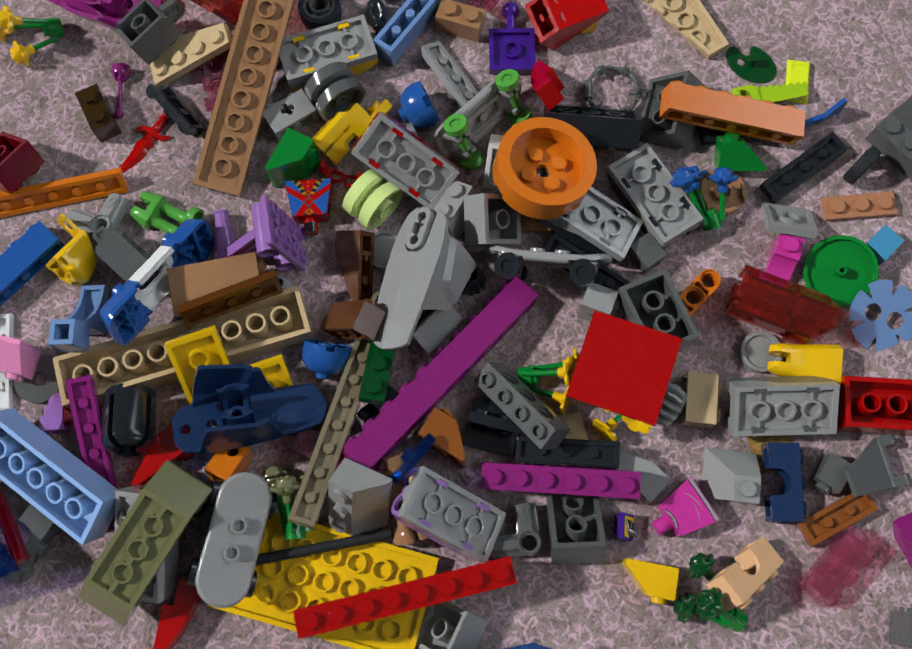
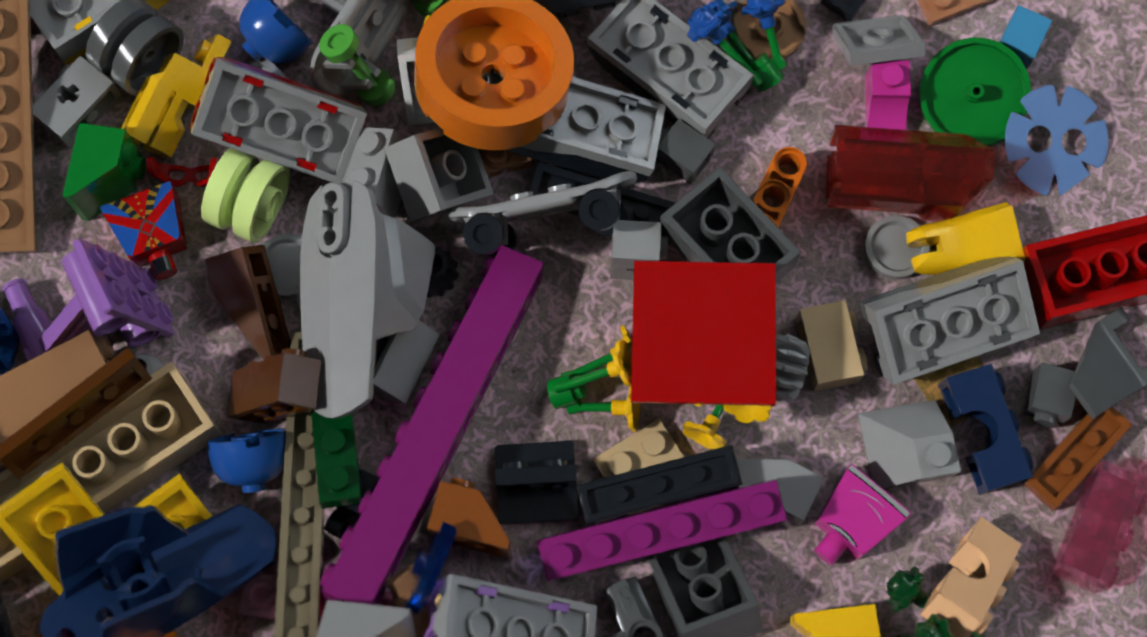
camera: 20 degrees left, 0 degrees up
dark grey brick [474,362,571,450] -> none
dark purple slope [614,512,634,541] -> none

